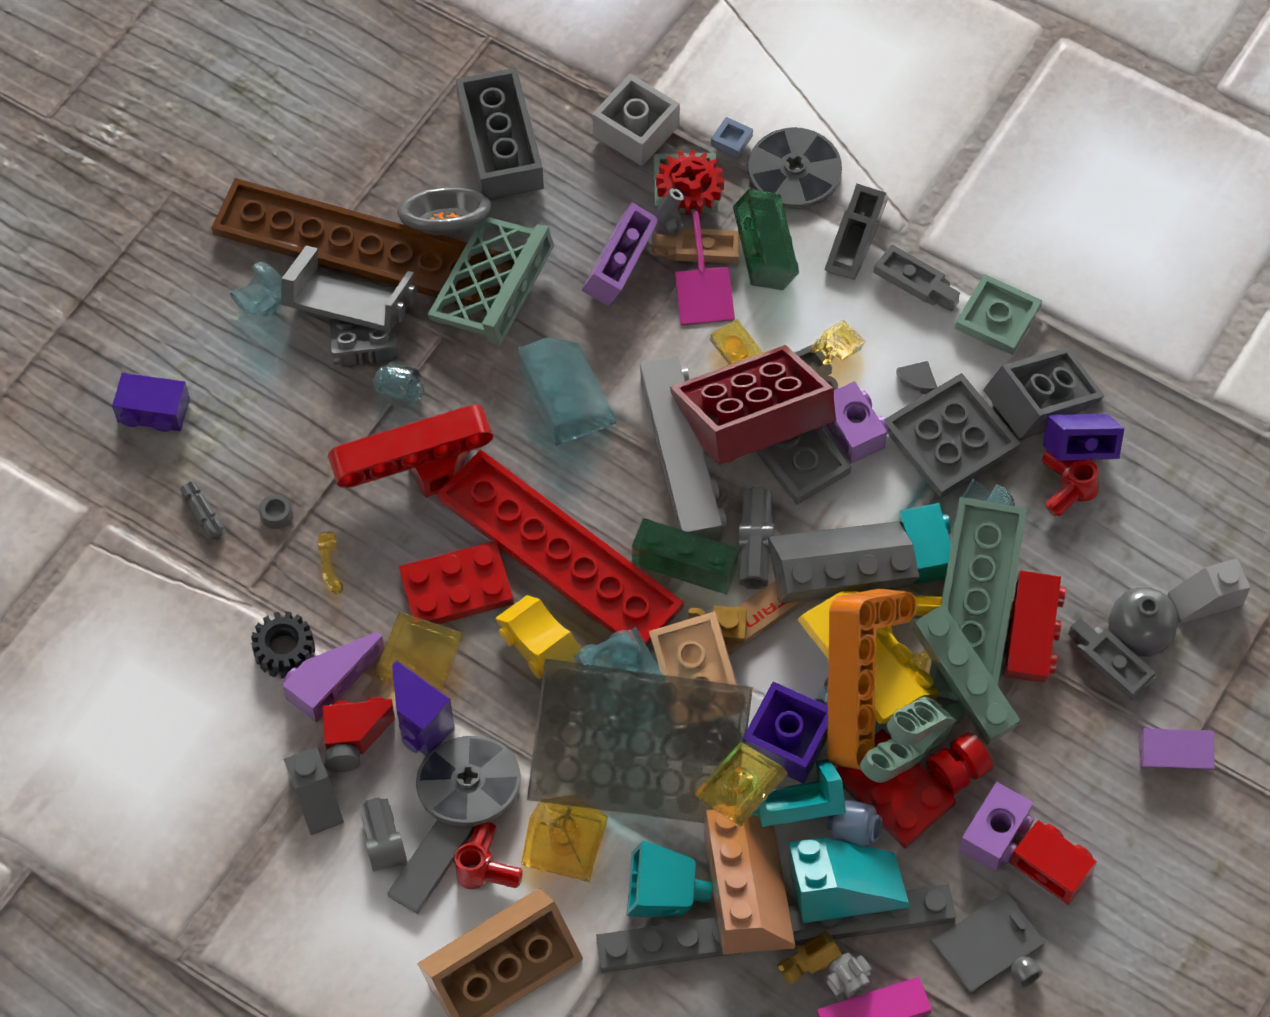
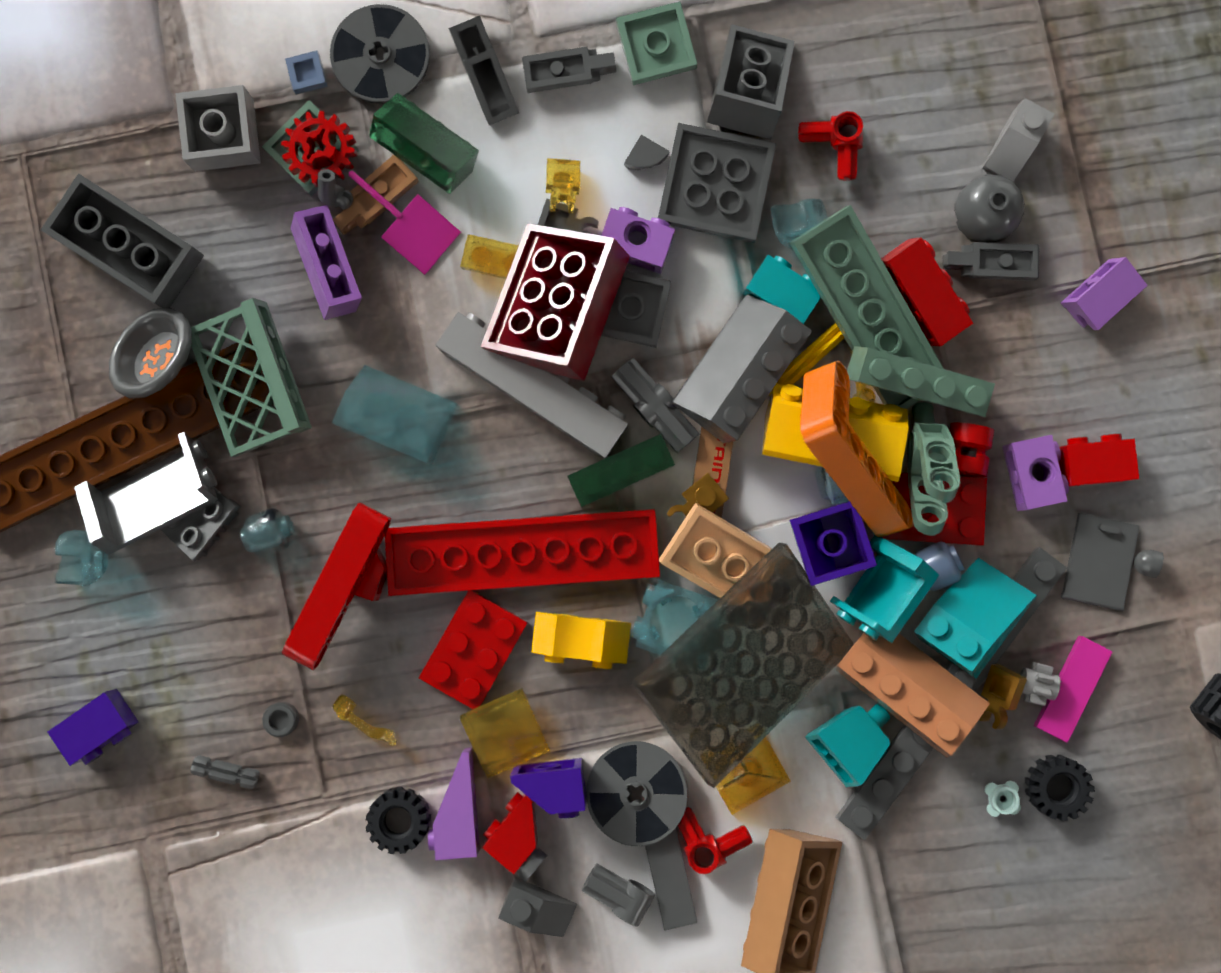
camera: 45 degrees left, 25 degrees up
clear yellow tile [695,742,788,827] -> none
dark purple brick [1043,414,1125,461] -> none

